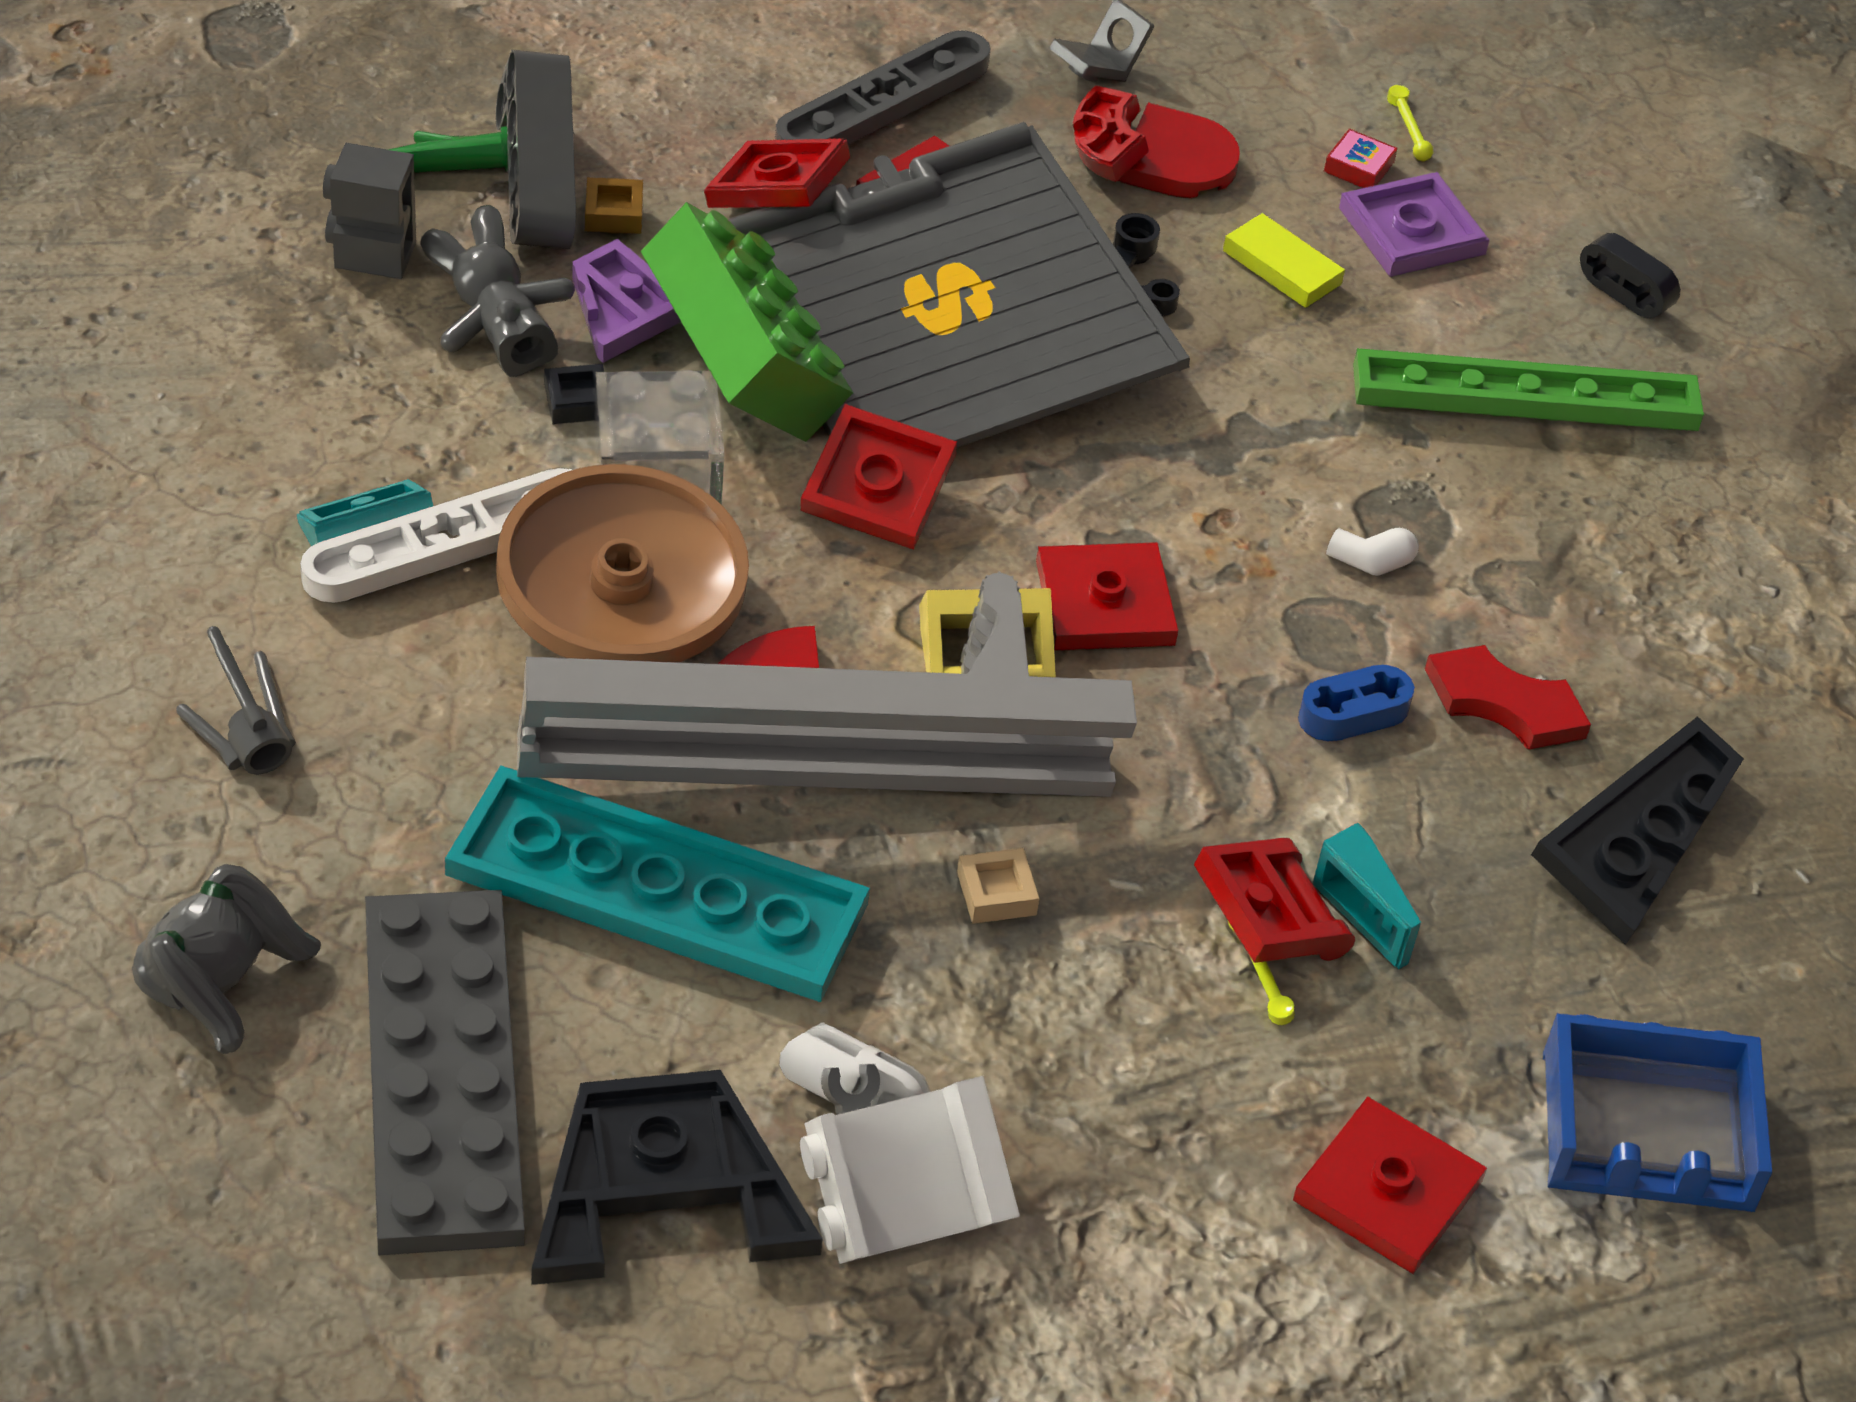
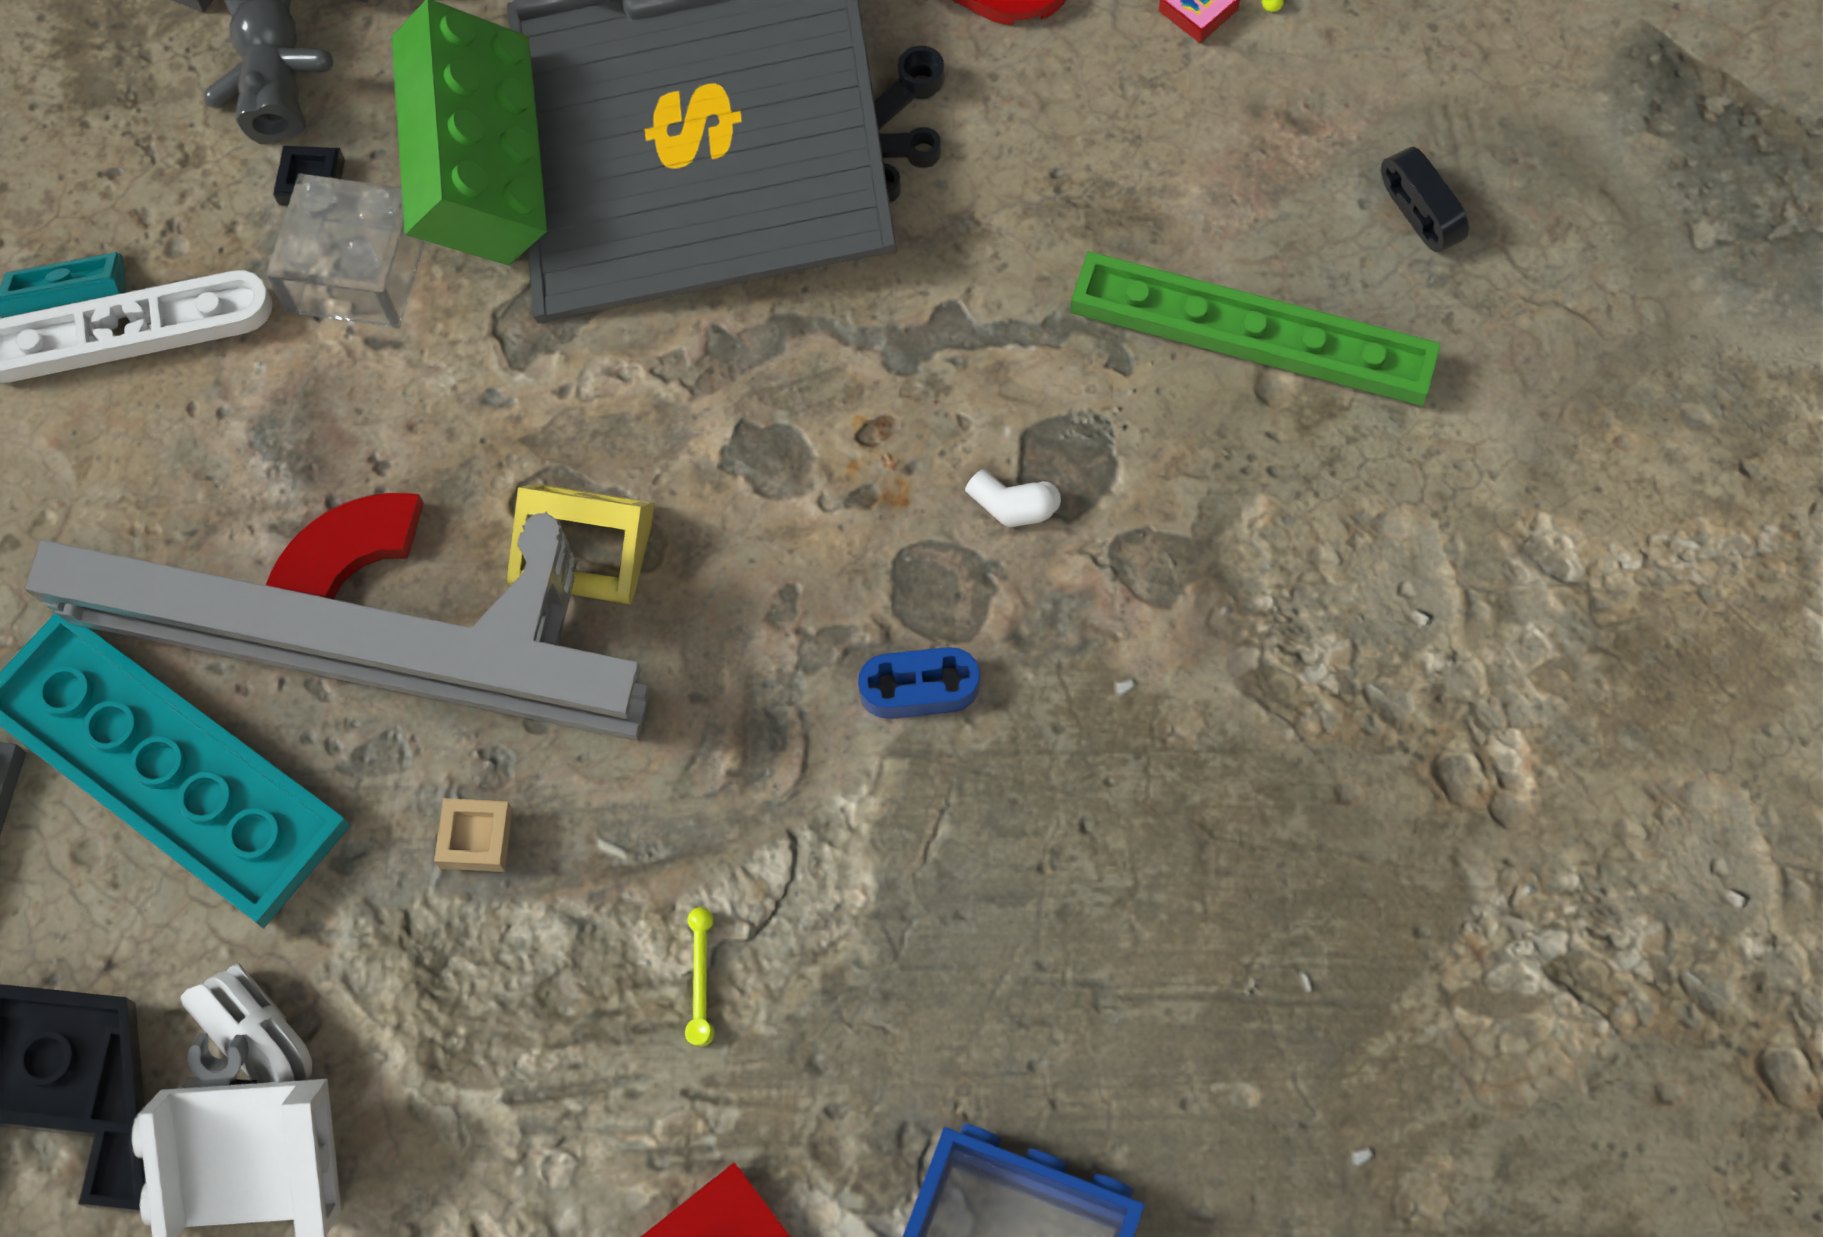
camera: 25 degrees right, 20 degrees up
medium nougat dish [496,464,749,663] -> none
medium lavender wing [572,239,681,363] -> none
red plate [800,404,957,550] -> none
red plate [1036,542,1178,650] -> none
red plate [1194,838,1356,963] -> none
neon yellow tile [1223,213,1345,308] -> none
teal slope [1313,823,1421,969] -> none
medium lavender tile [1339,172,1489,277] -> none
red tile [1425,645,1591,749] -> none
black wing [1531,716,1744,945] -> none

